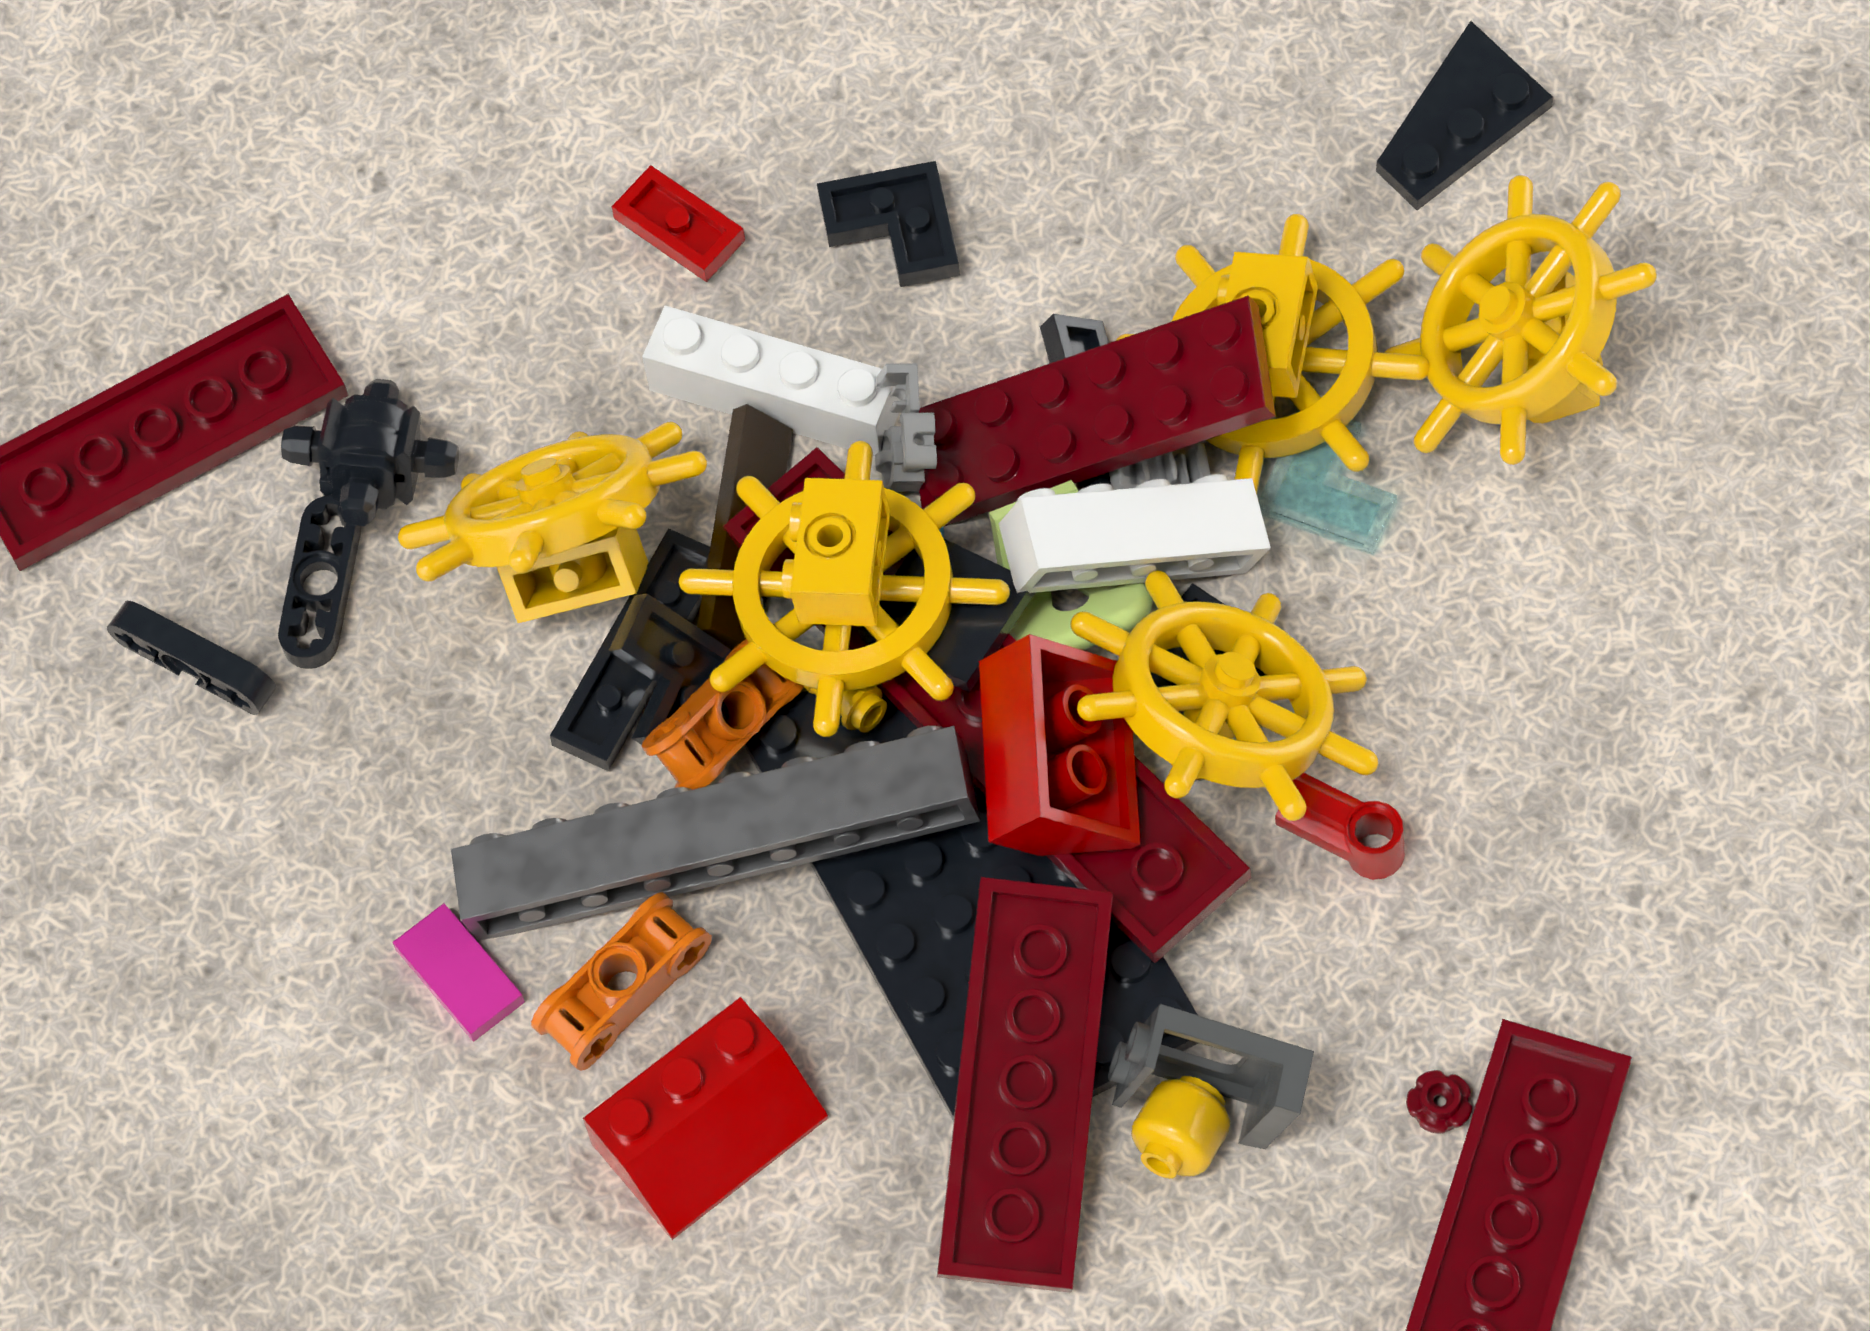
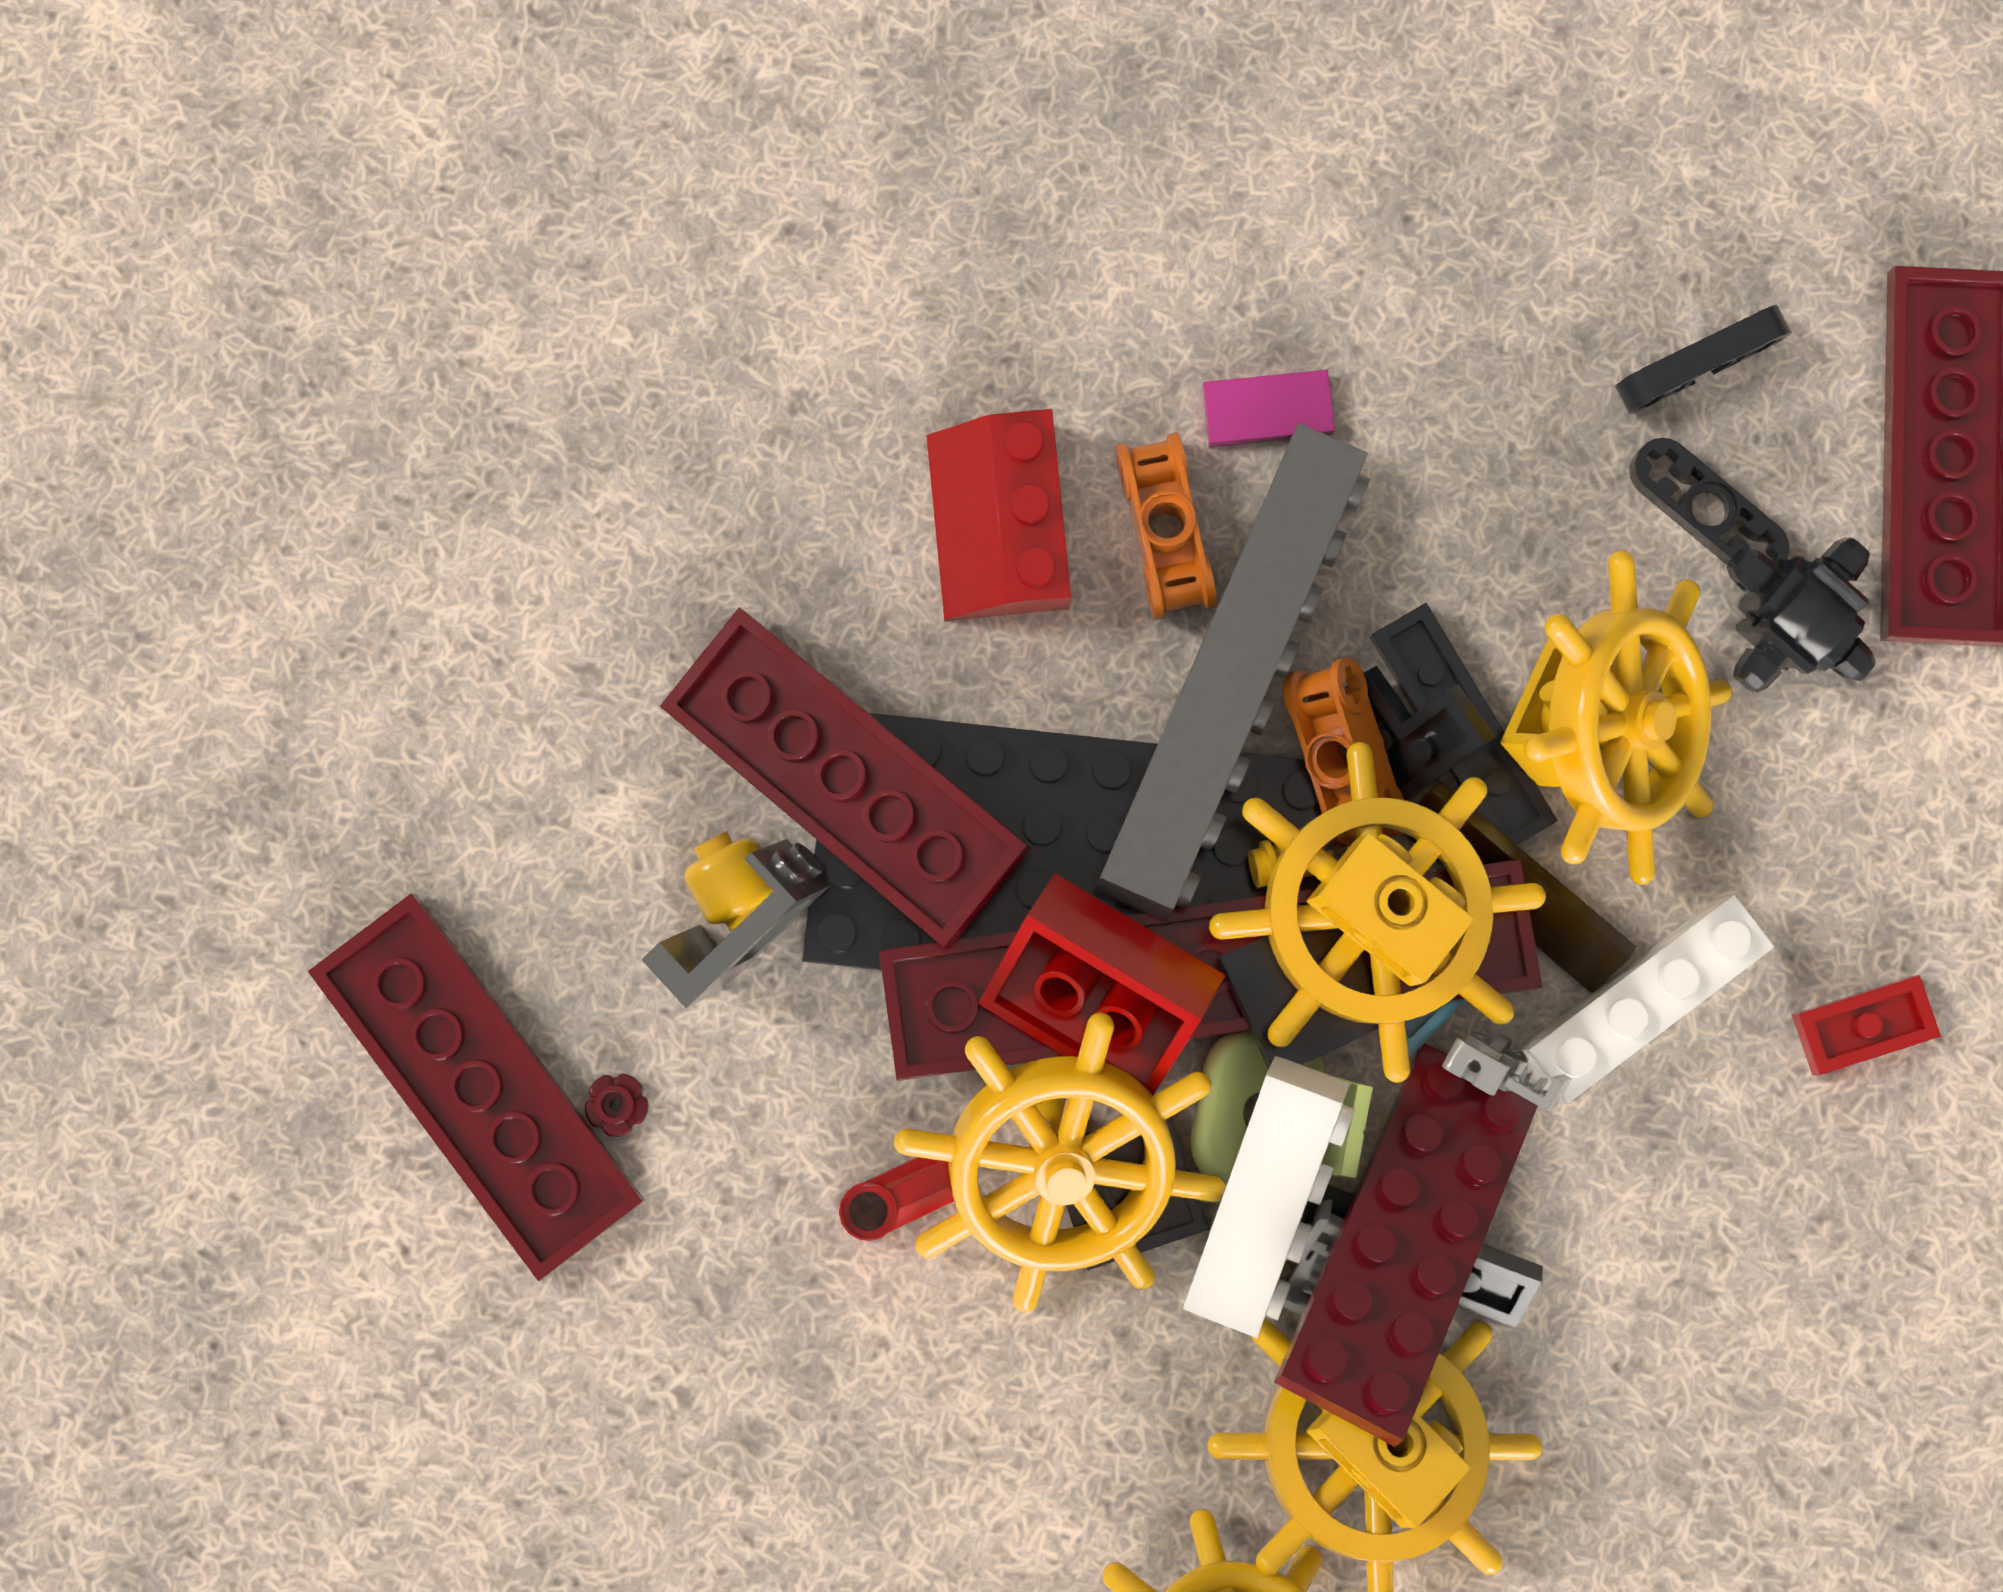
camera: 115 degrees right, 20 degrees up
black plate [817,161,960,287] -> none
clear light blue tile [1258,411,1397,555] -> none

